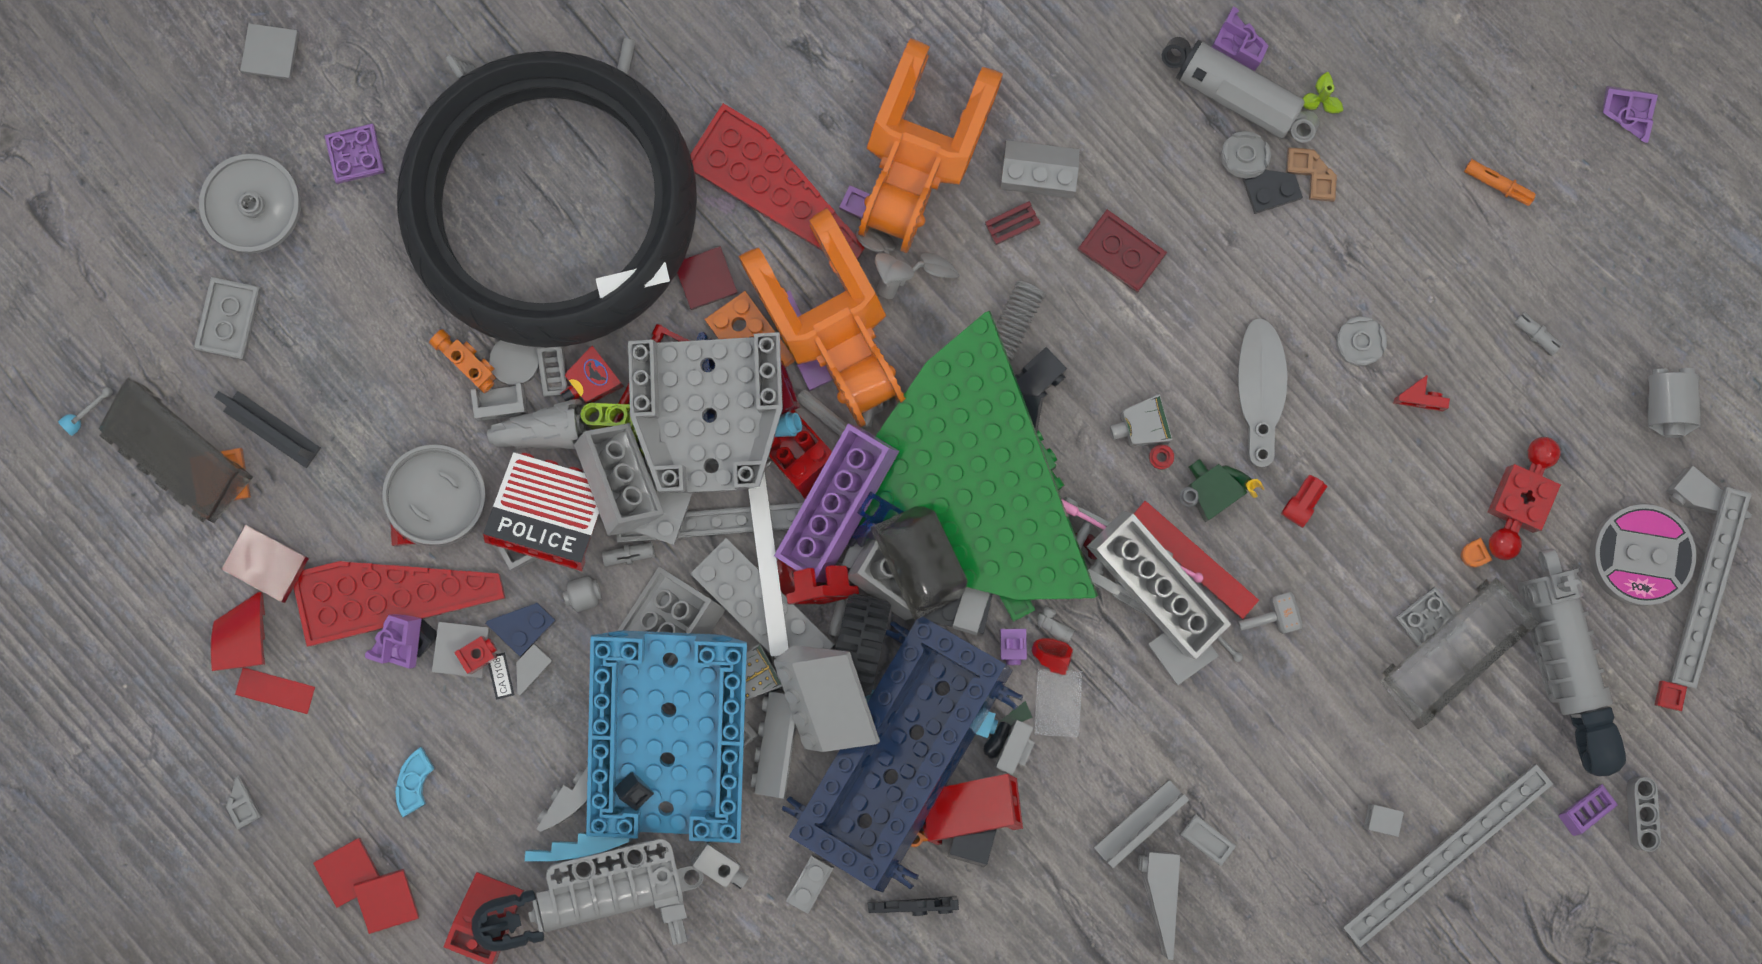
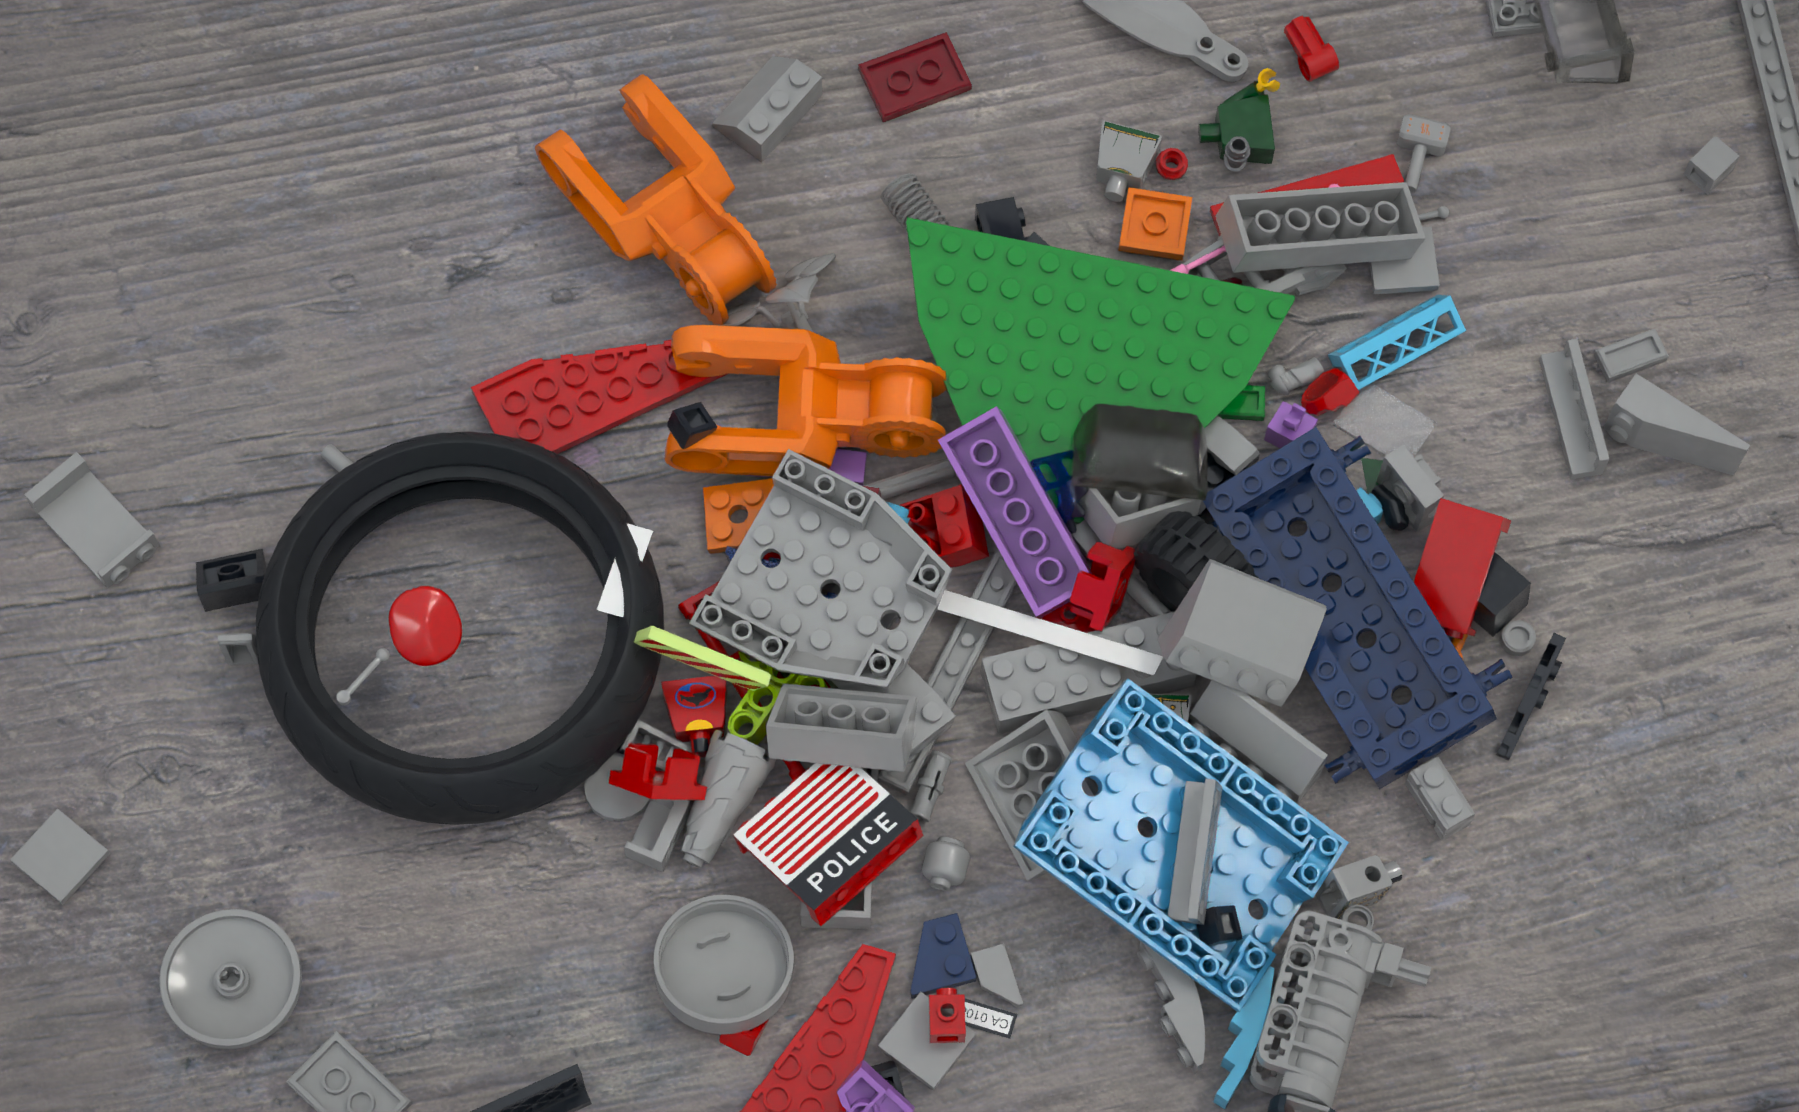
camera: 60 degrees left, 15 degrees down
medium lavender tile [325,124,385,184] -> none
orange brick [429,329,496,393] -> none
dark red tile [677,246,738,310] -> none
medium lavender plate [839,185,870,219] -> none
dark red tile [985,201,1040,246] -> none
none -> black slope [196,549,267,612]
none -> light grey hinge [336,648,390,706]
none -> red piece [389,586,462,666]
none -> red panel [608,743,707,800]
none -> yellowish green tile [634,626,771,691]
none -> black slope [667,402,717,449]
none -> orange plate [1118,187,1193,261]
none -> light grey fence [1168,779,1223,925]
none -> medium azure fence [1328,295,1466,390]
none -> light grey tile [1500,620,1536,656]

